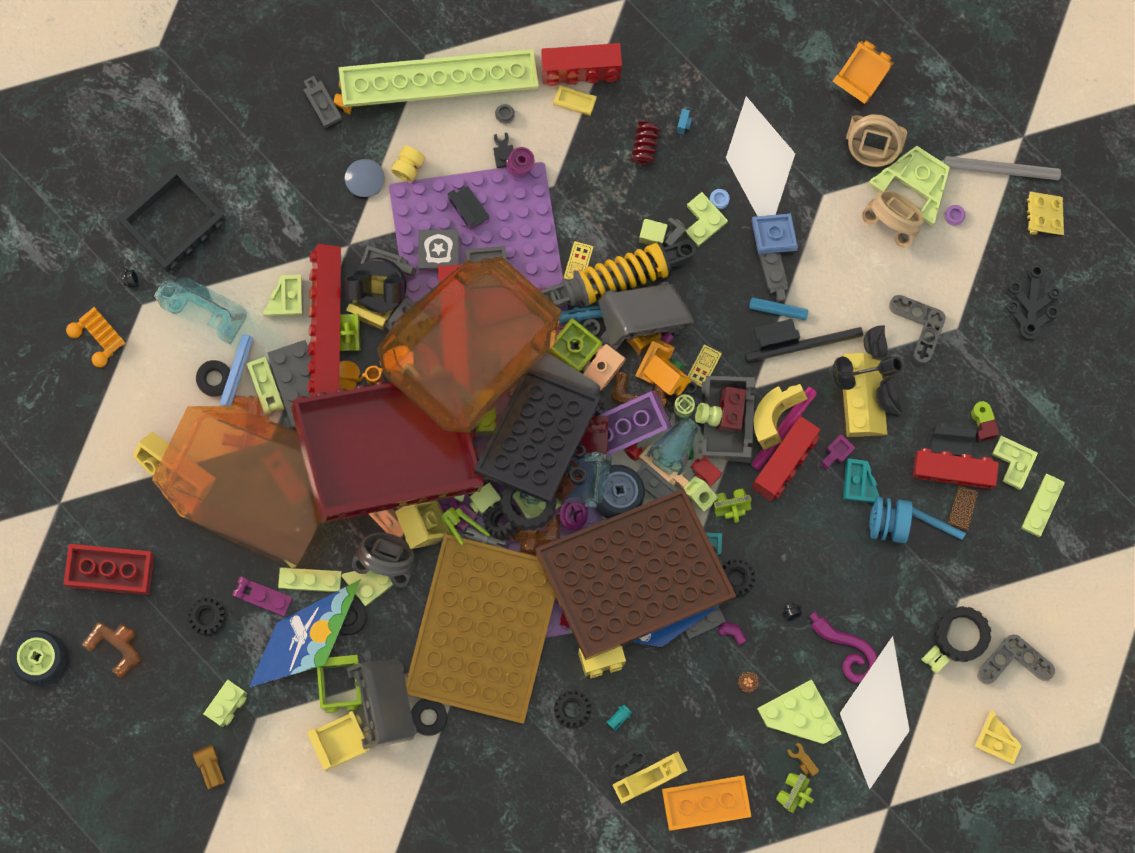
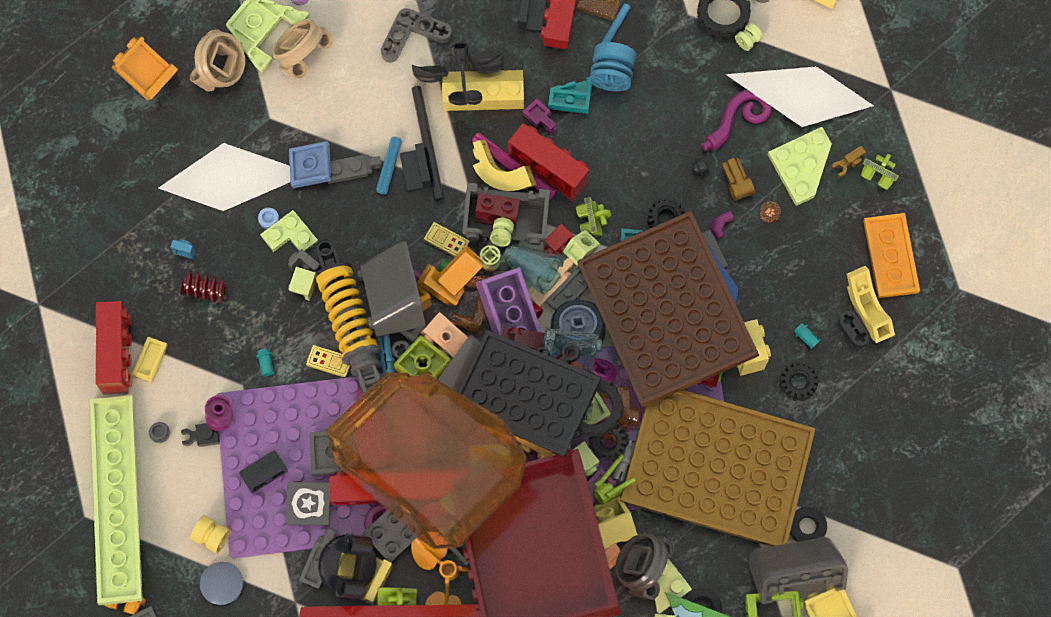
camera: 85 degrees left, 5 degrees down
none -> teal pin [256,349,274,377]
none -> pearl gold piece [722,158,755,201]

